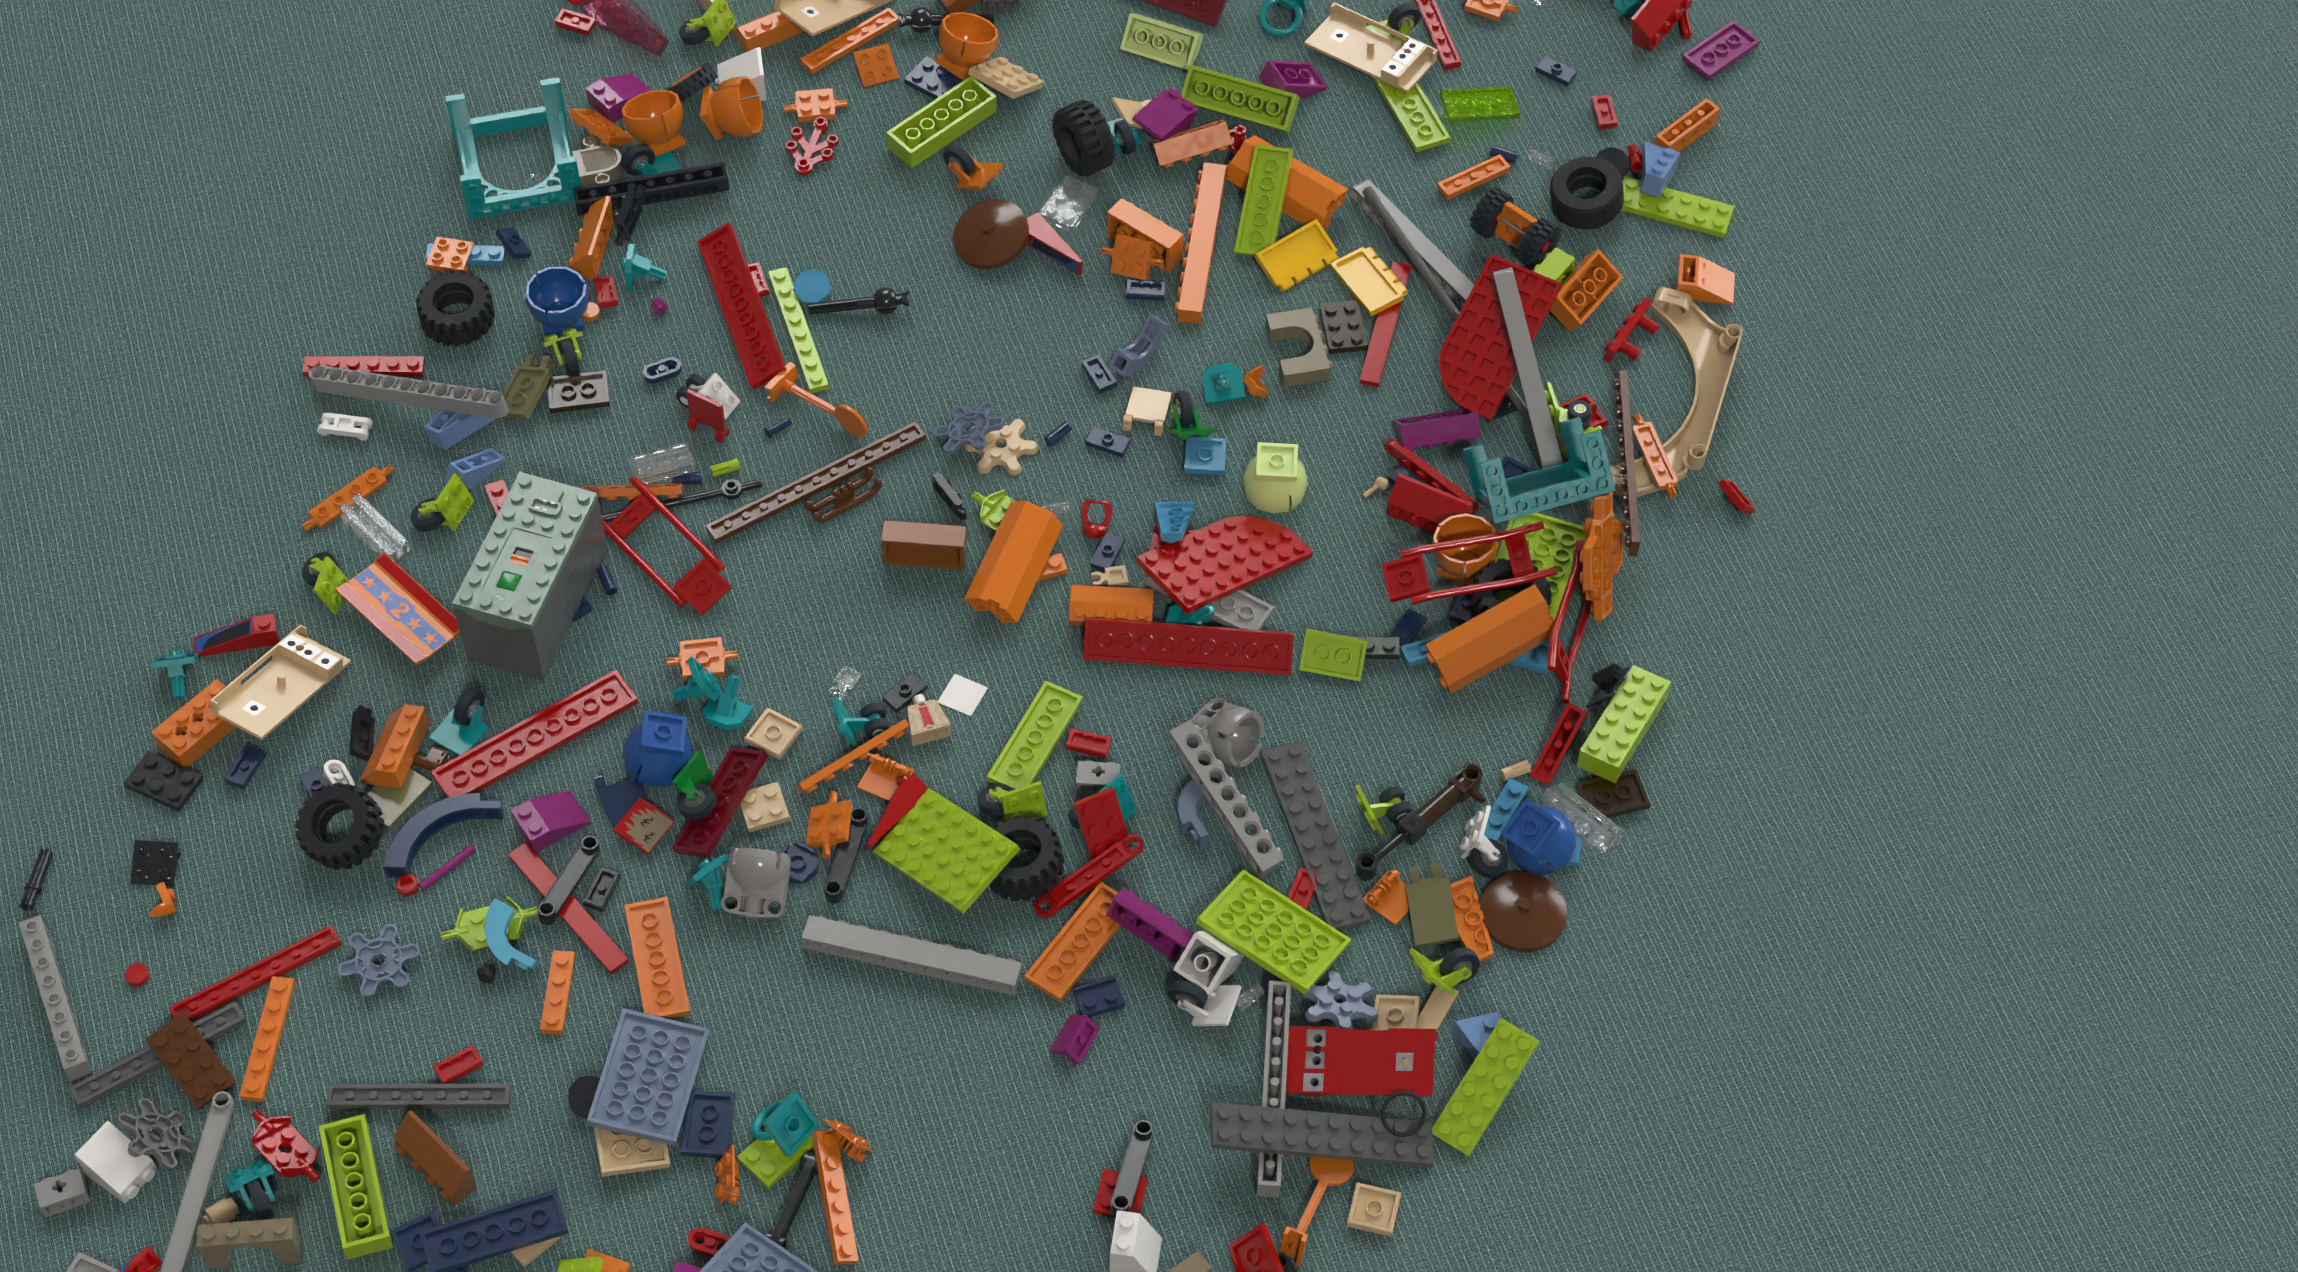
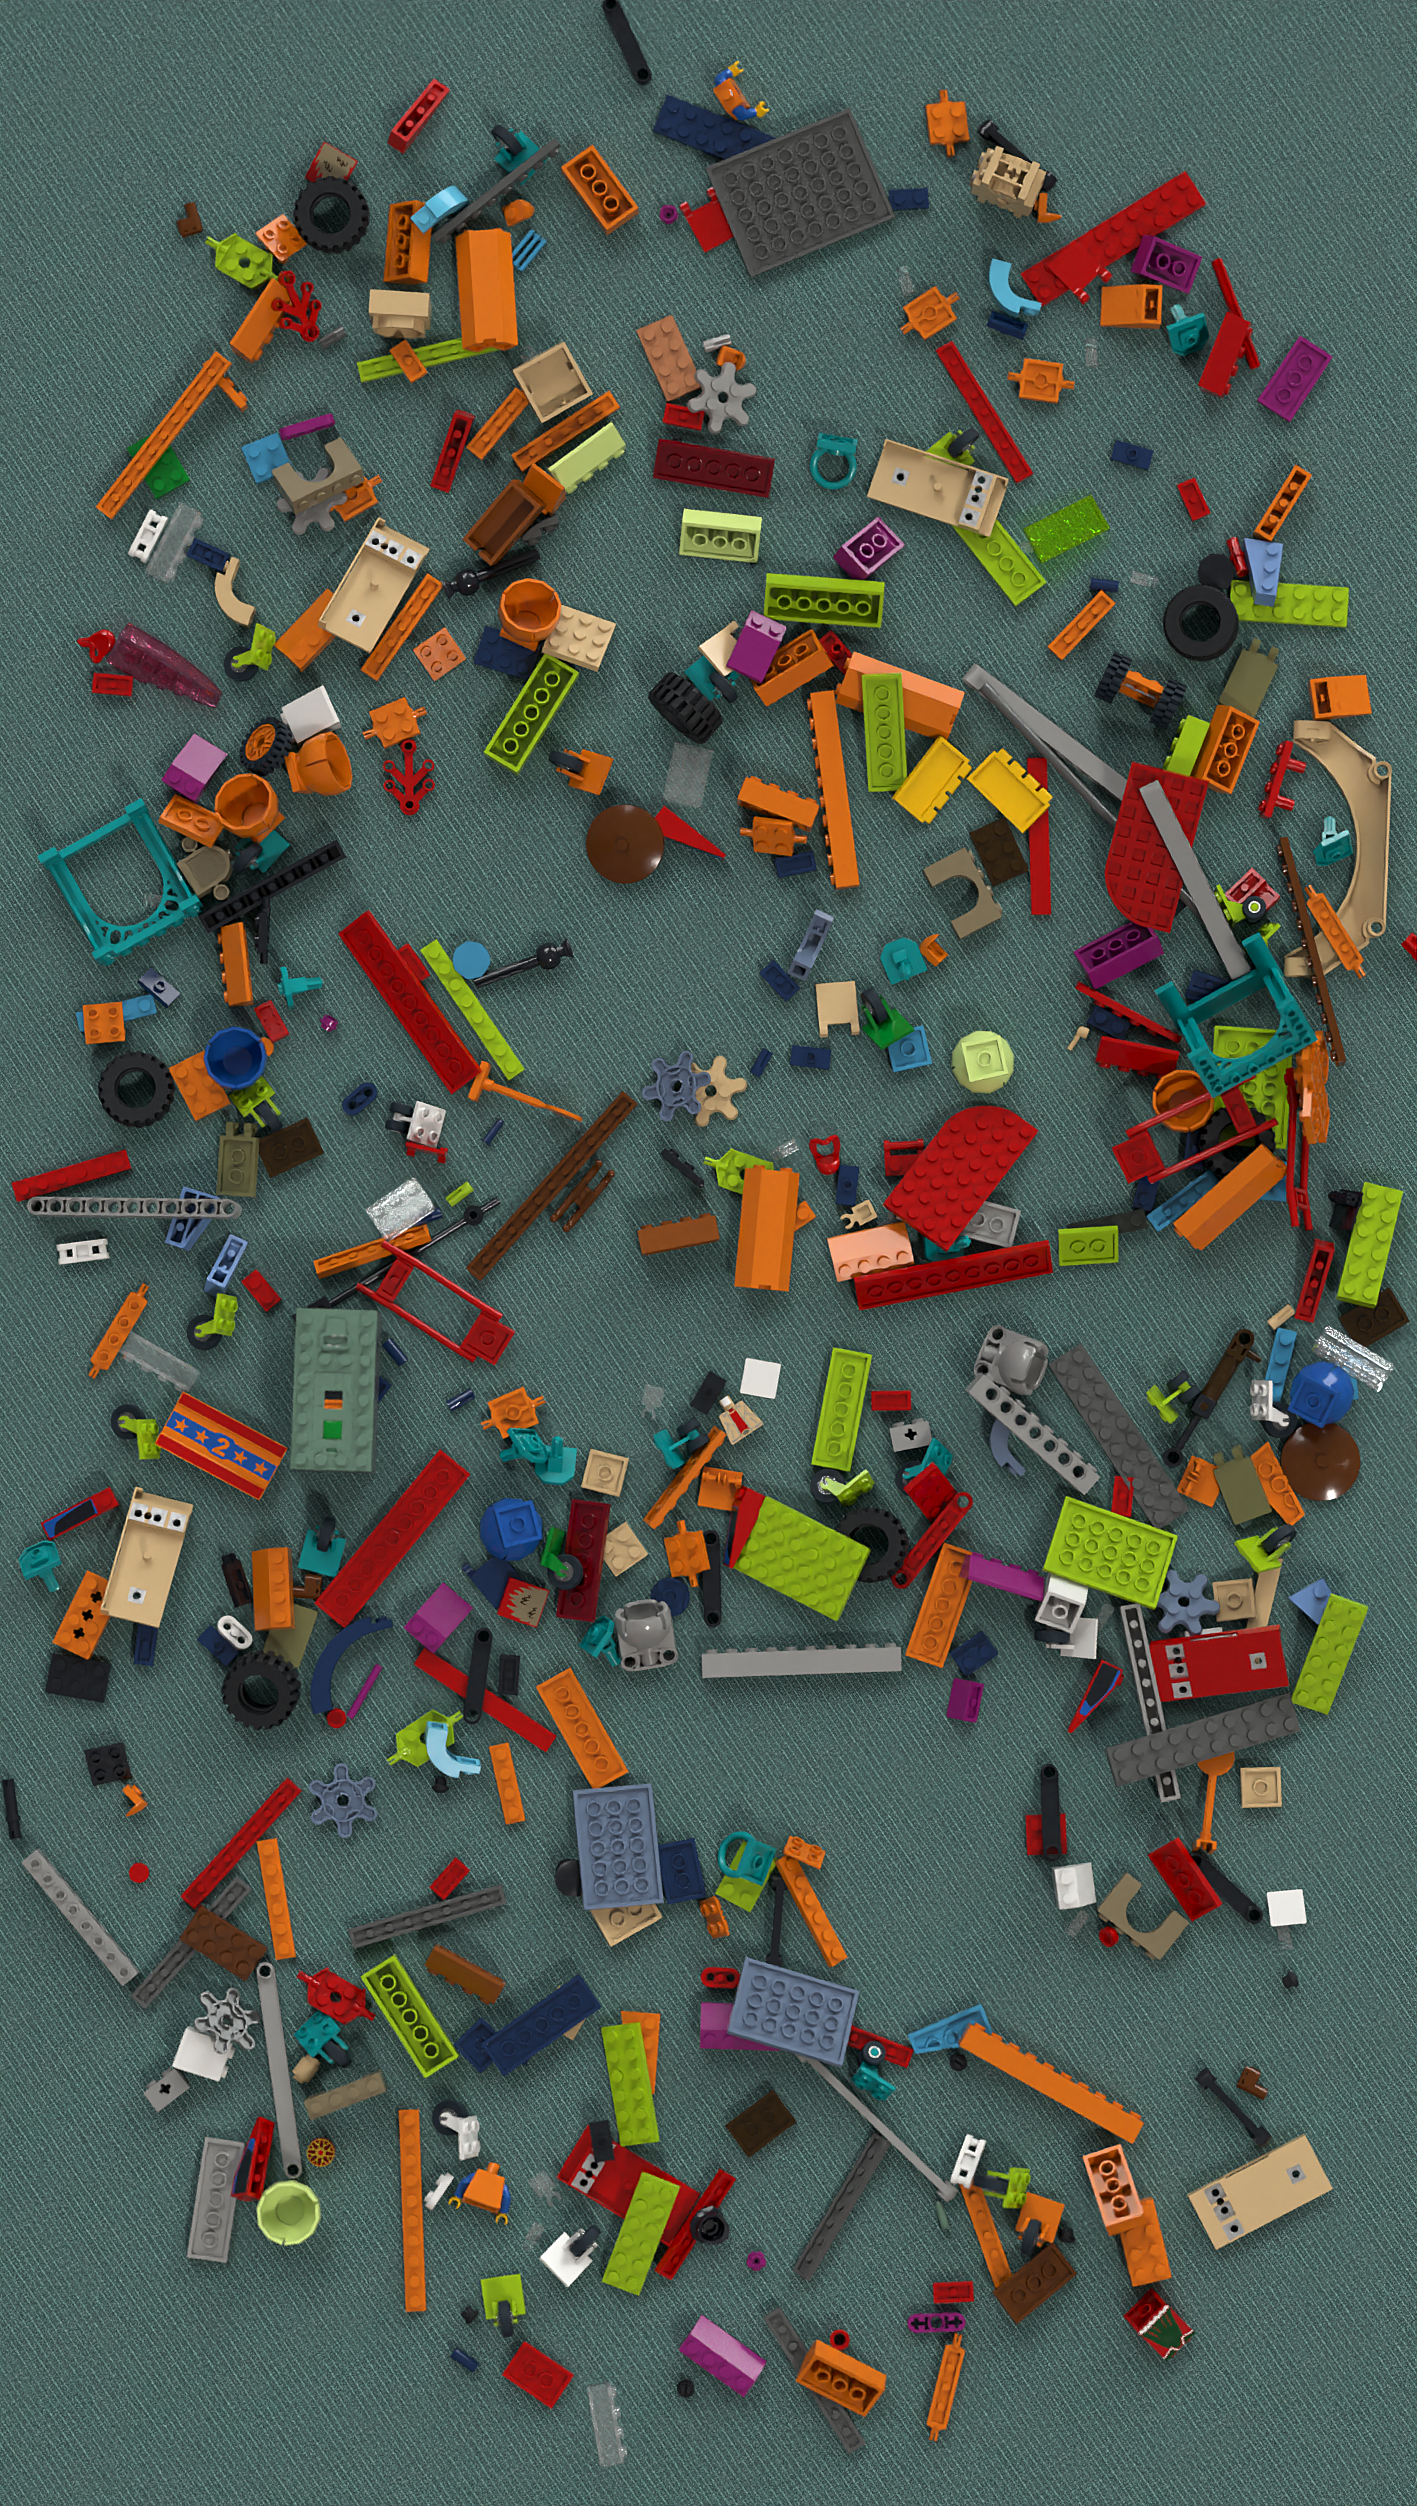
camera: 20 degrees left, 30 degrees up
dark azure wing [1155,502,1195,543] -> none
black piece [1380,1091,1427,1137] -> none
none -> orange plate [168,1050,231,1121]
none -> dark blue piece [446,1388,476,1412]
none -> slope [1067,1660,1125,1733]
none -> olive tile [1218,638,1280,718]
none -> teal piece [1313,816,1353,866]

